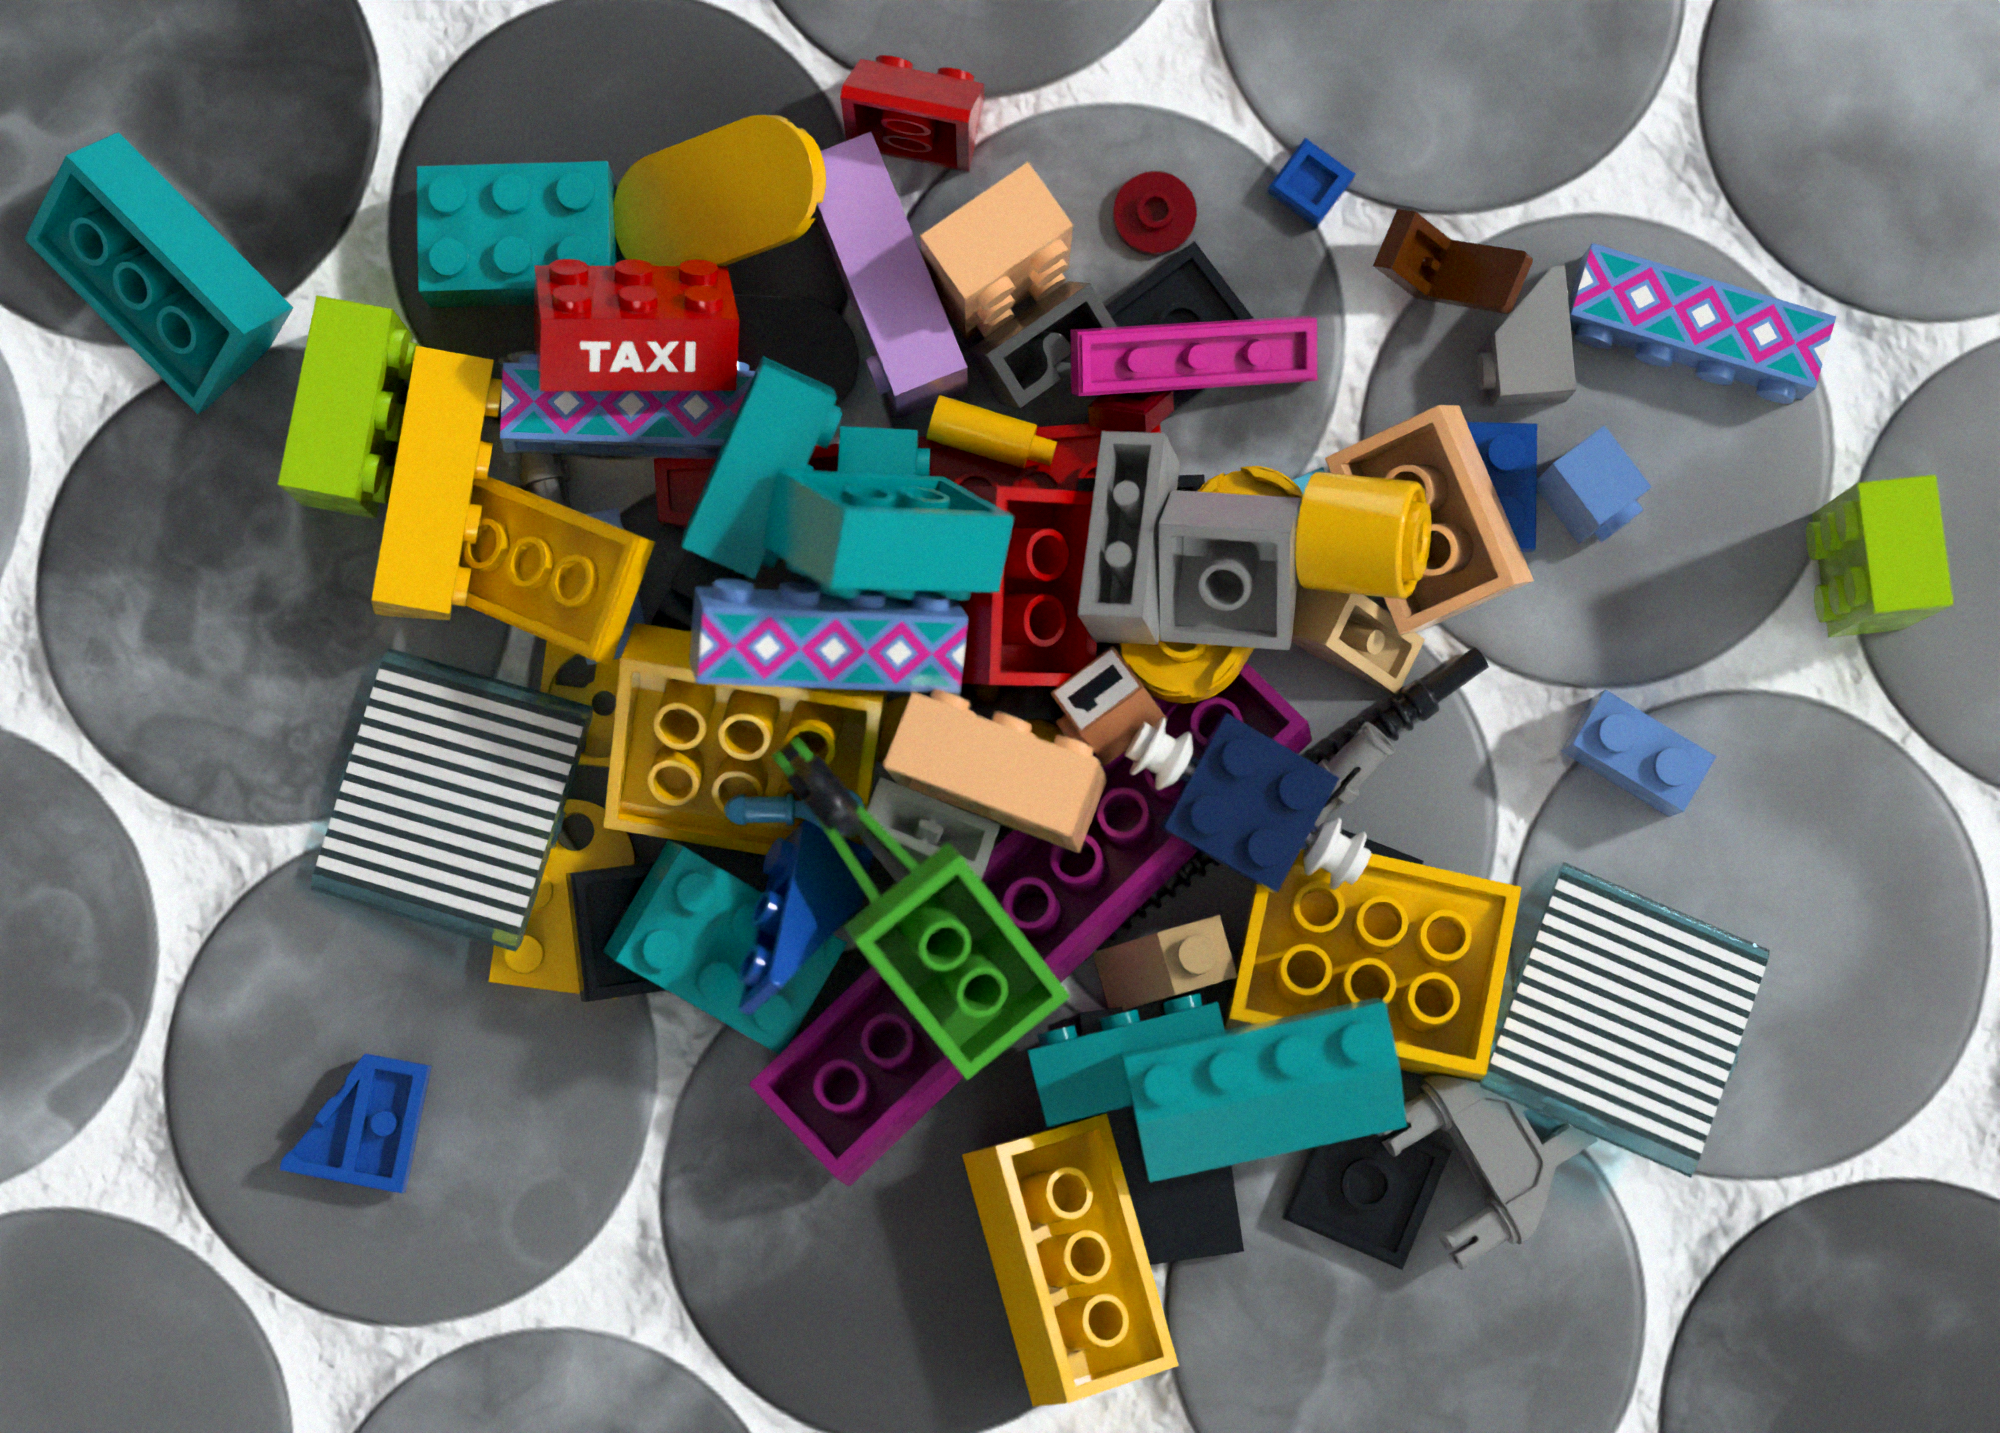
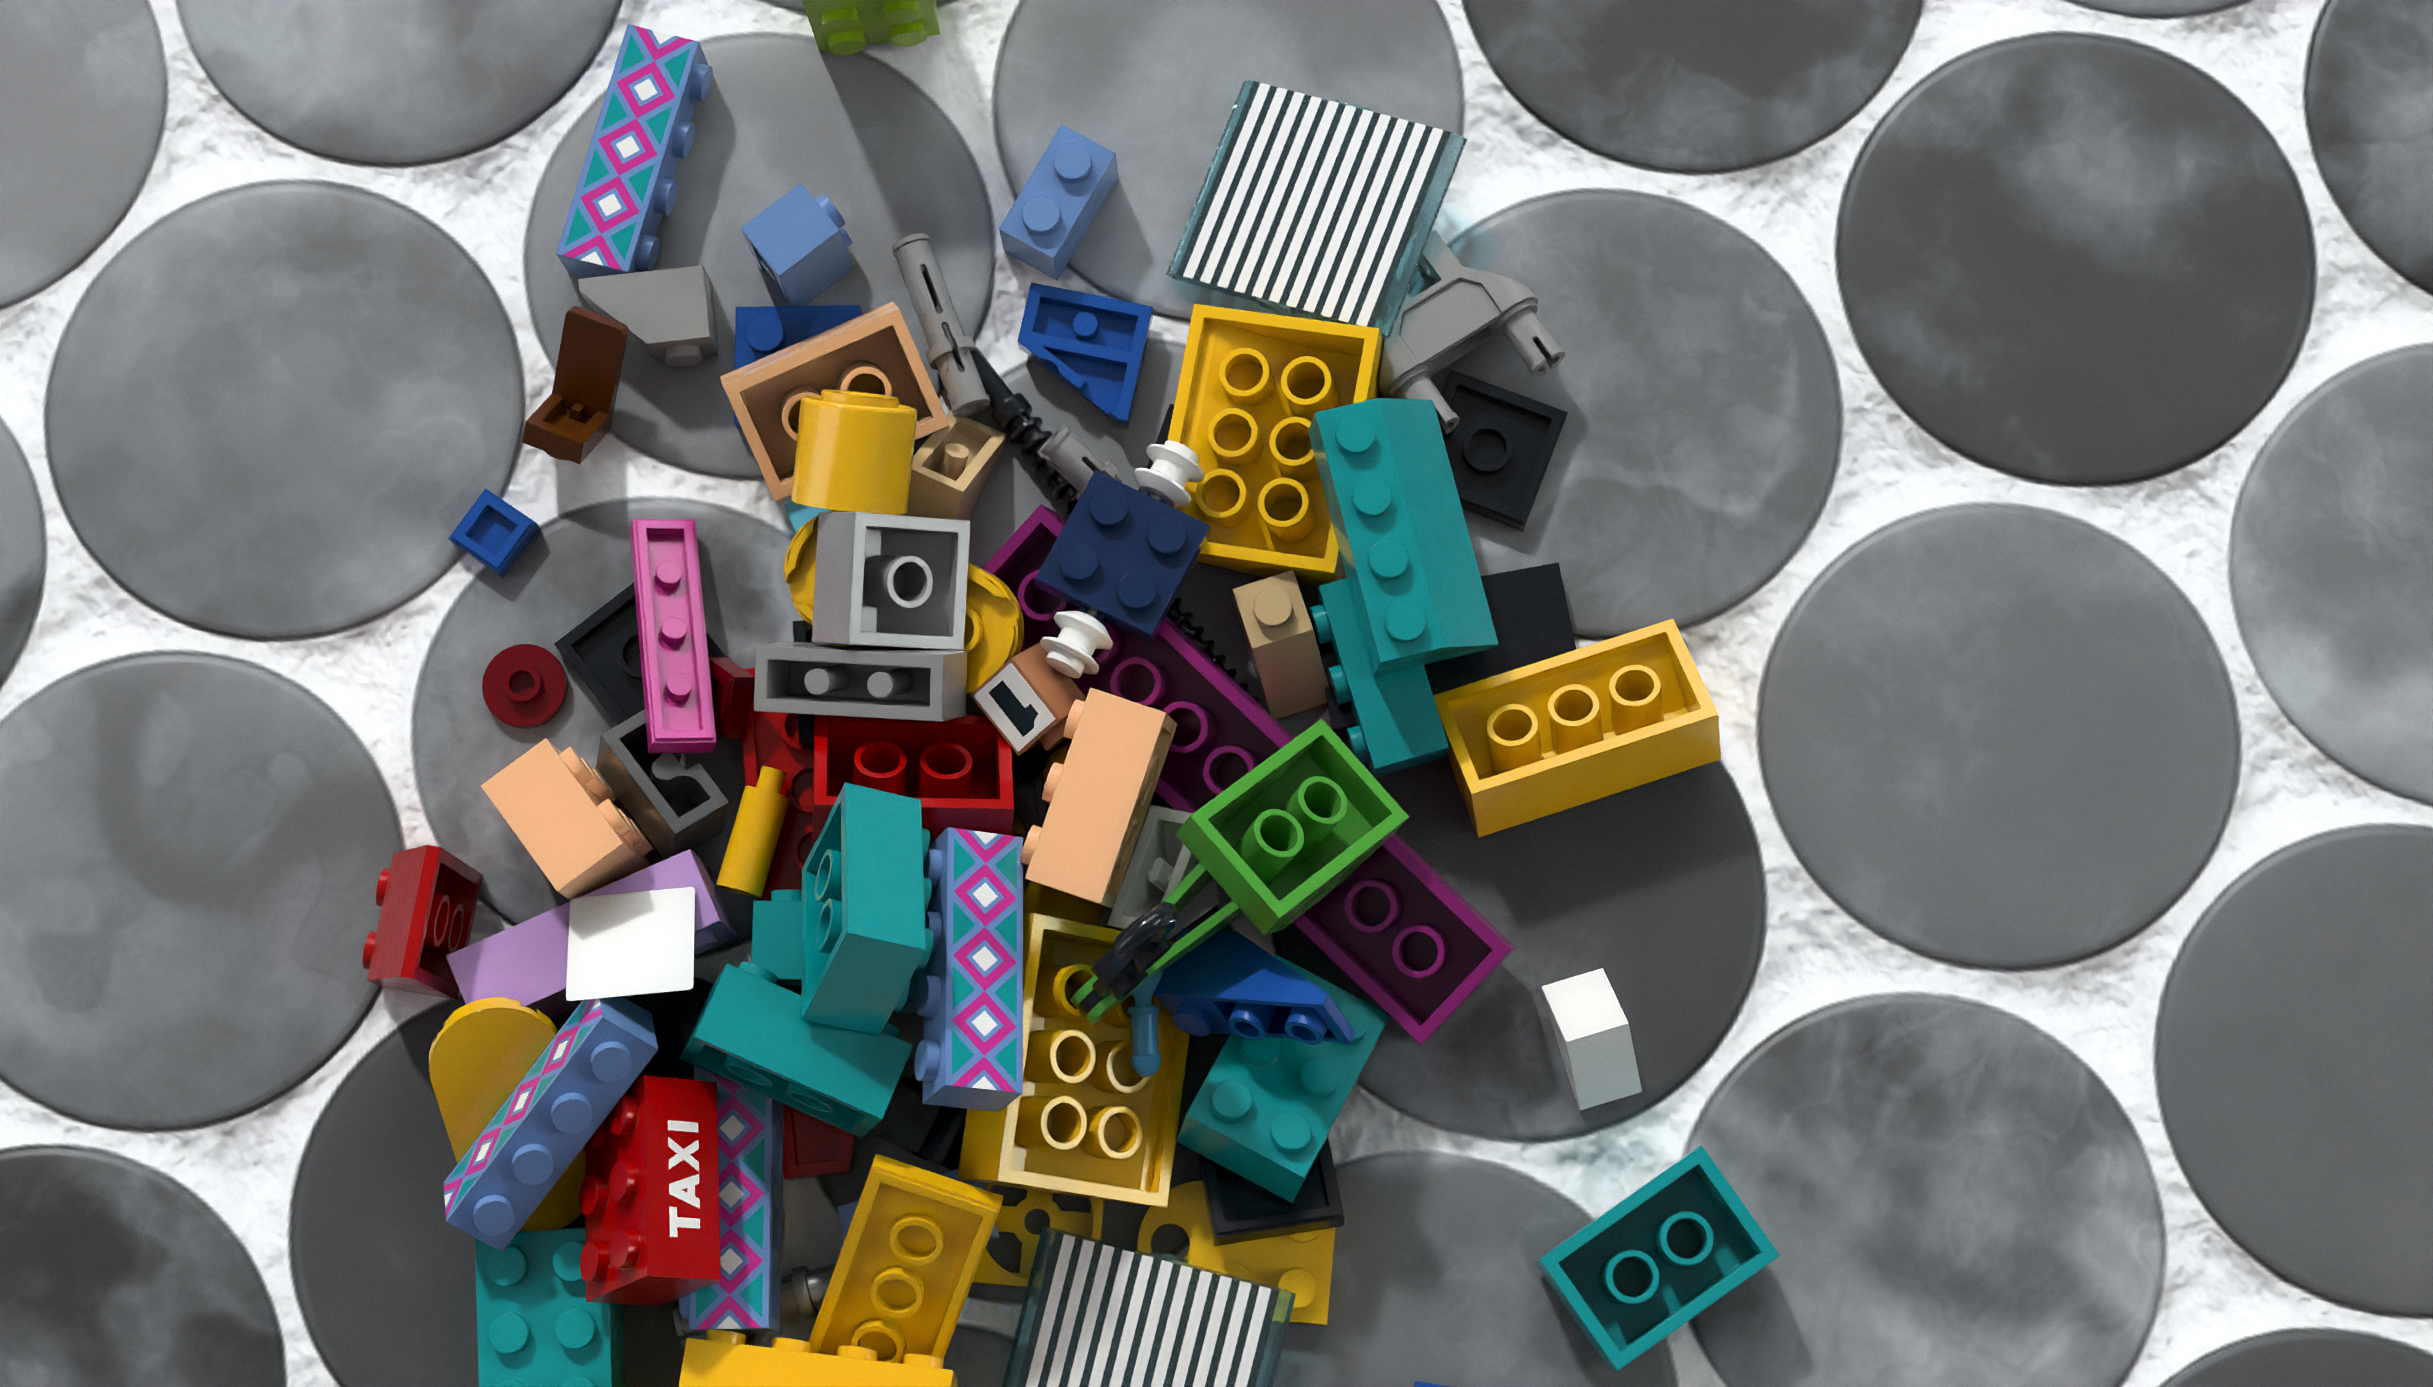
camera: 85 degrees left, 5 degrees down
none -> medium blue brick [443,996,658,1252]
none -> white sticker [566,887,695,1001]
none -> light grey pin [891,233,991,418]
none -> blue wing [1017,282,1154,427]
none -> teal brick [1534,1145,1780,1372]
none -> white slope [1541,968,1642,1111]

